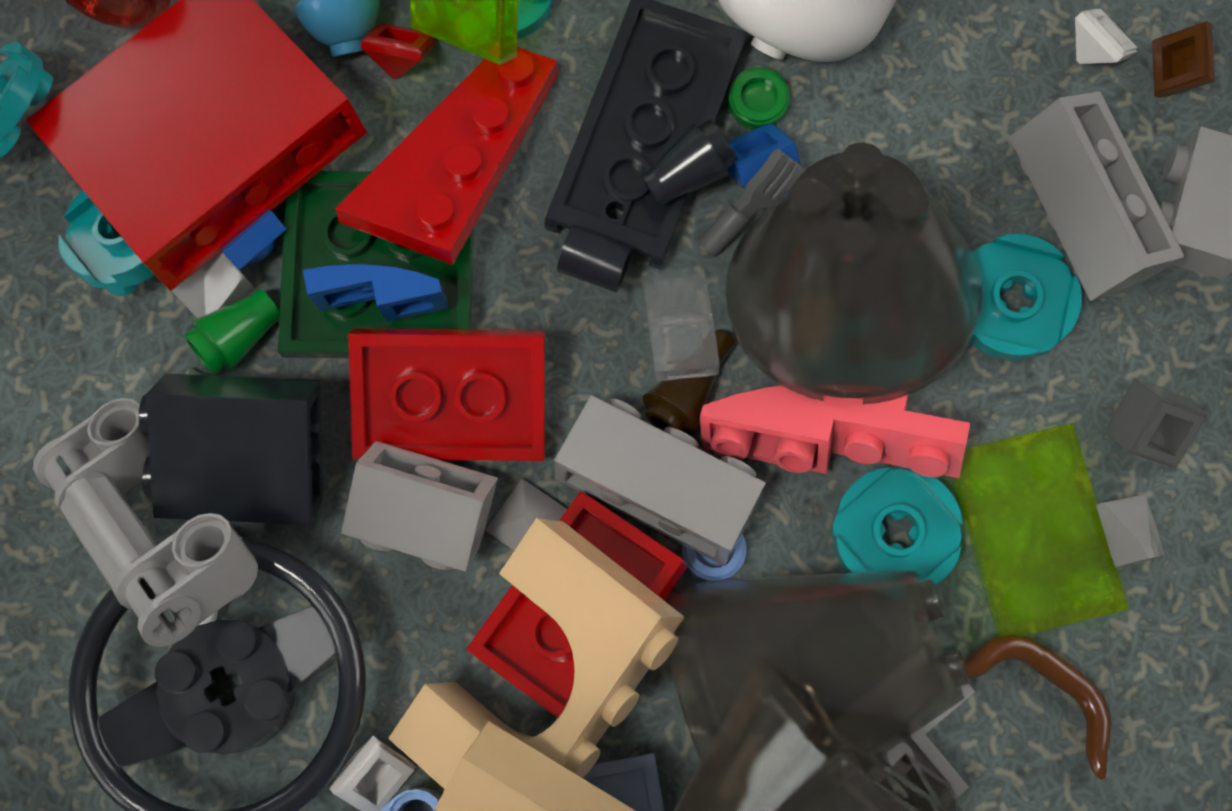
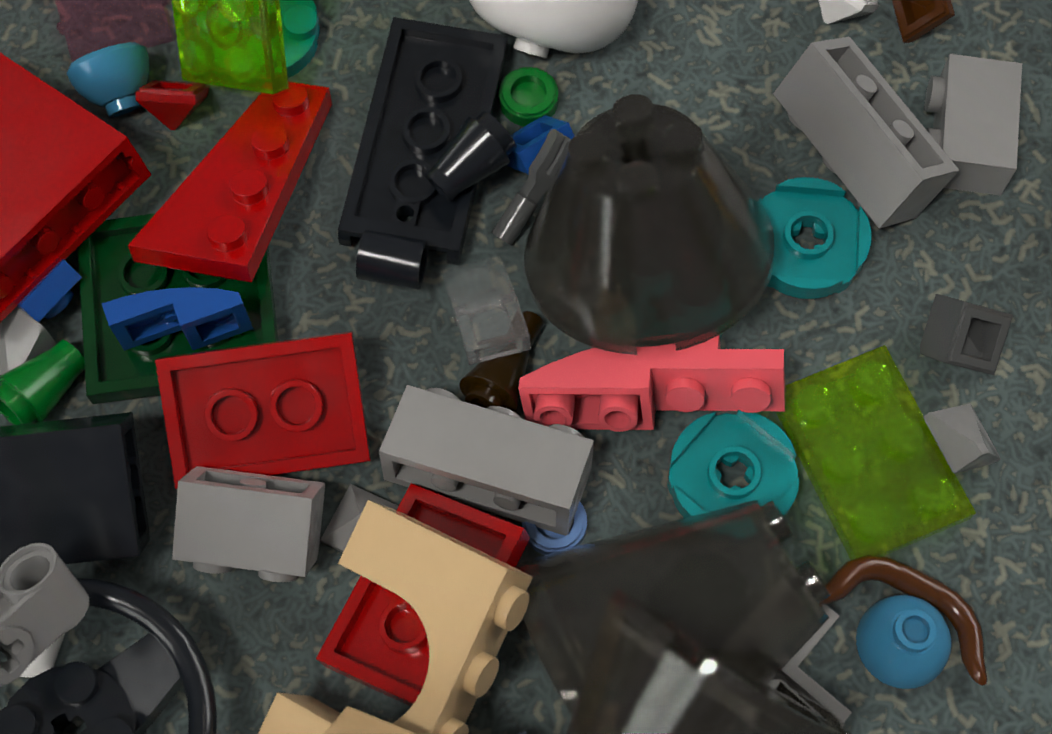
camera: 10 degrees left, 10 degrees down
none -> dark azure brick [856,595,952,689]

